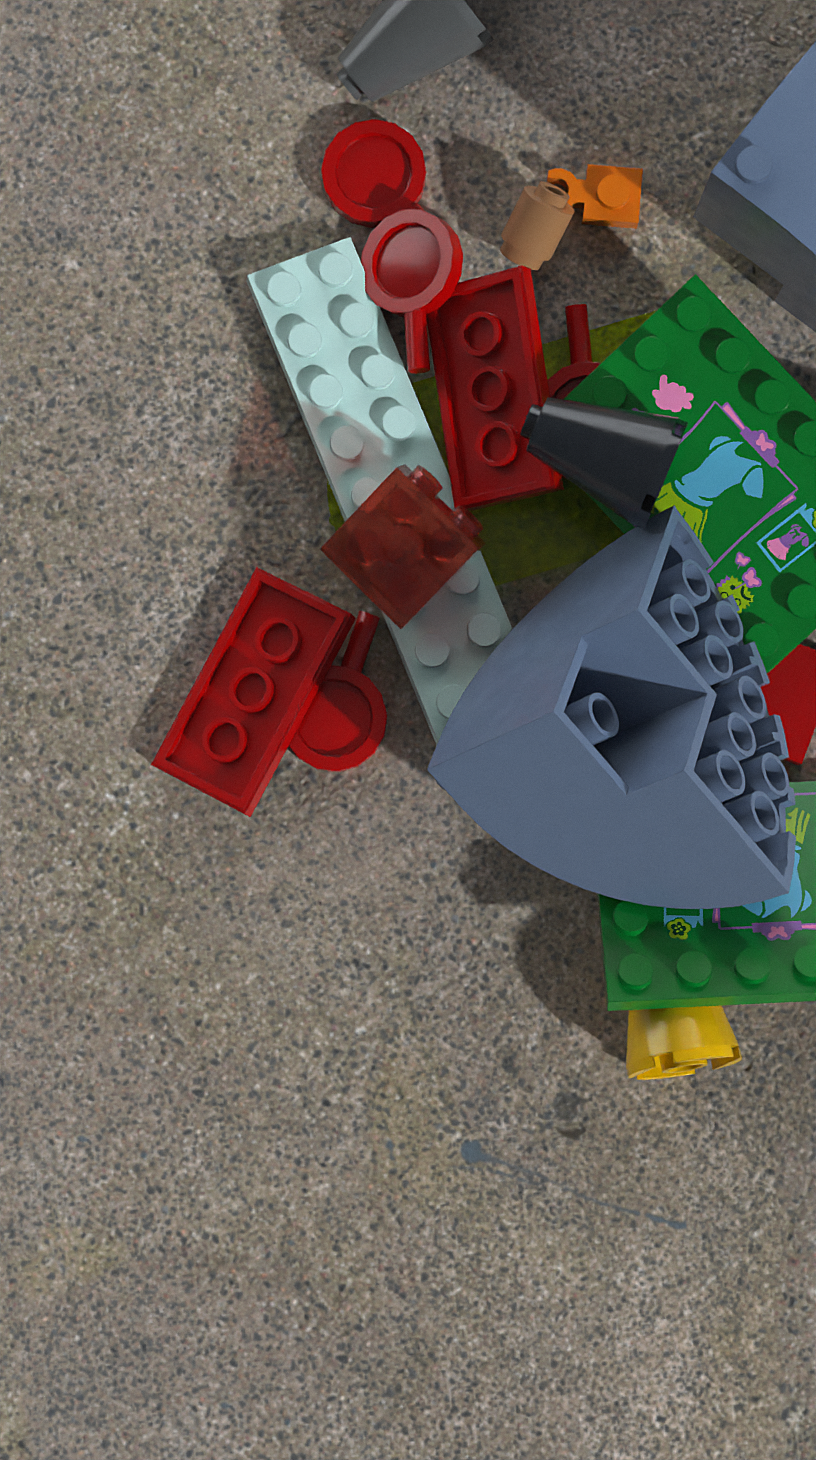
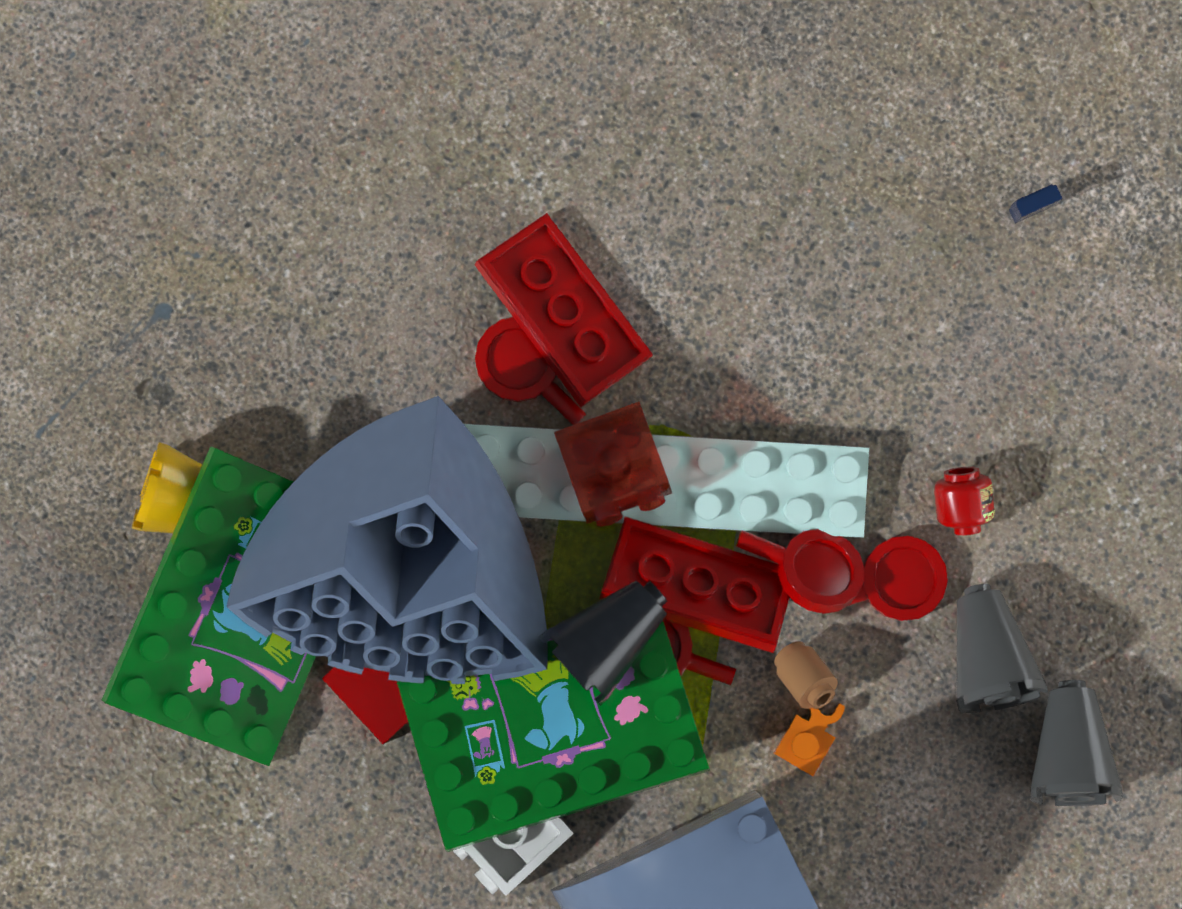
camera: 110 degrees right, 0 degrees up
none -> red head [934,467,995,536]

